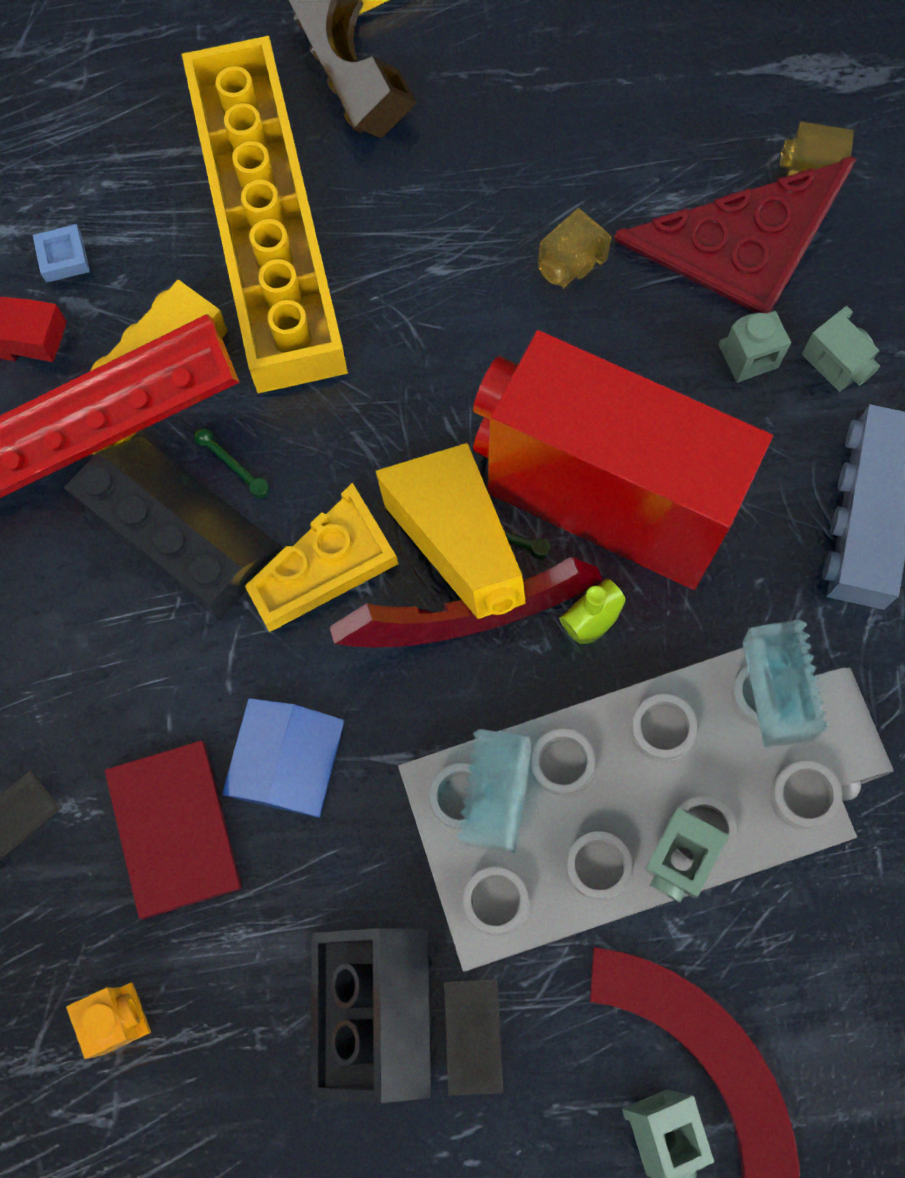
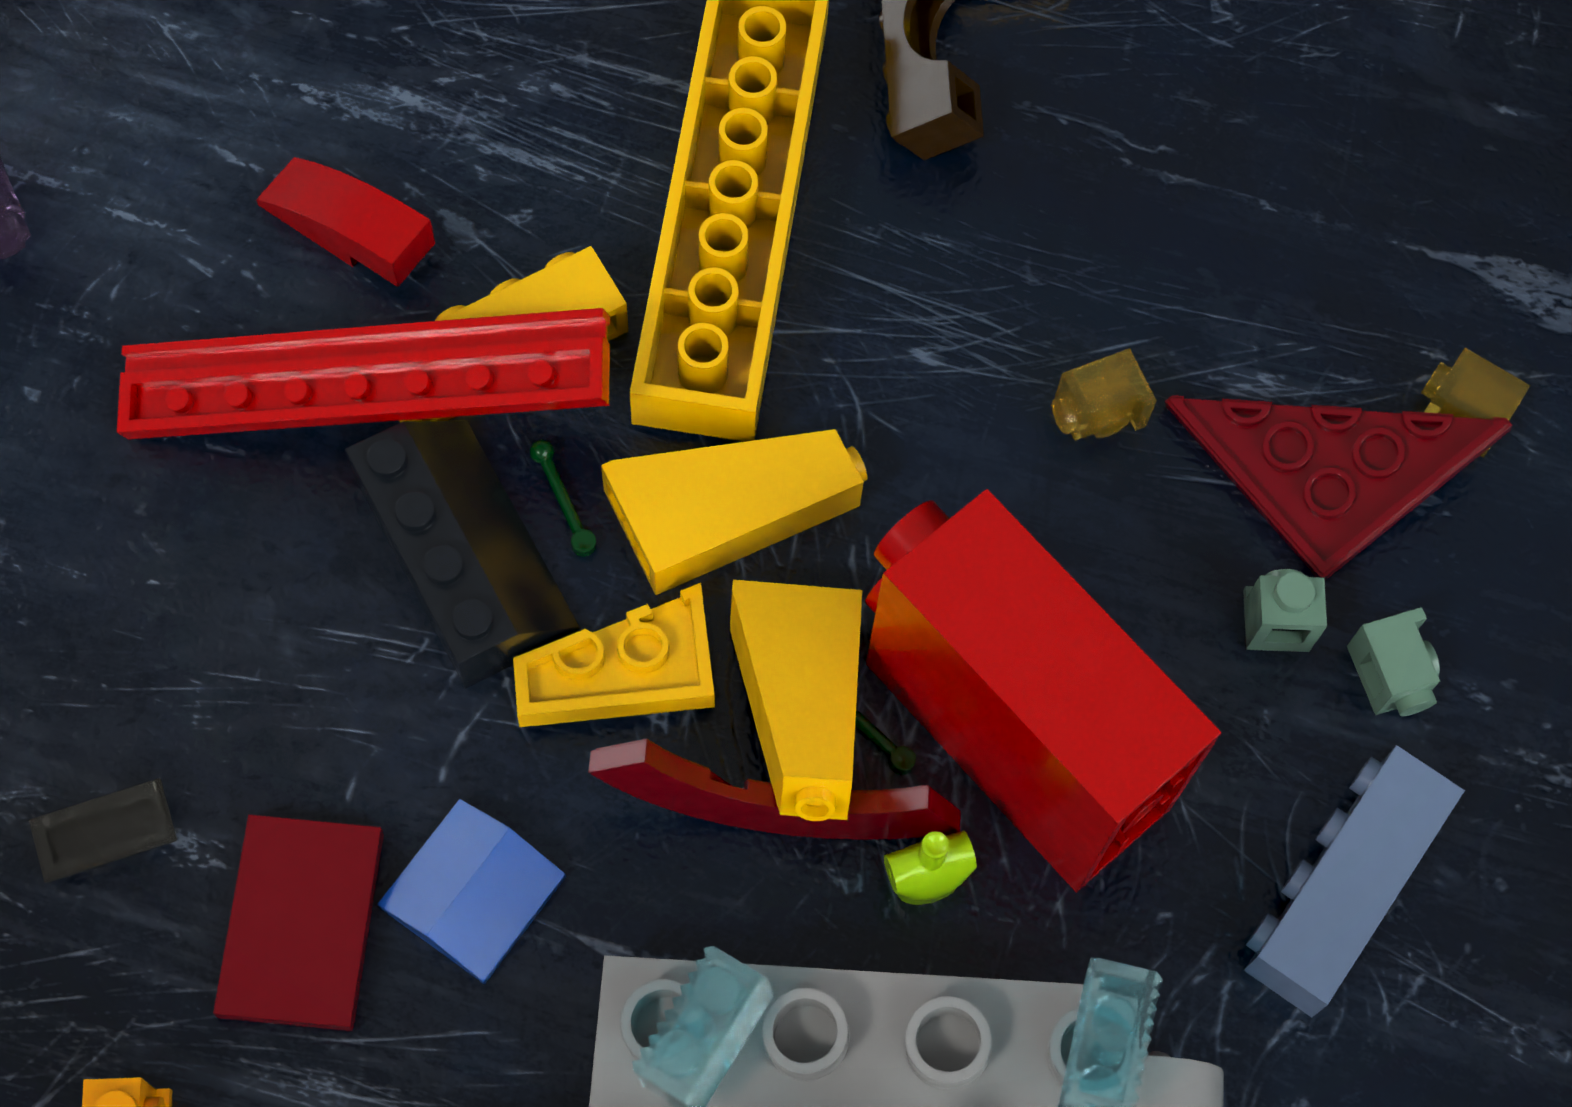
camera: 15 degrees right, 5 degrees down
medium blue plate [32,224,90,283] -> none
none -> yellow slope [601,429,868,595]

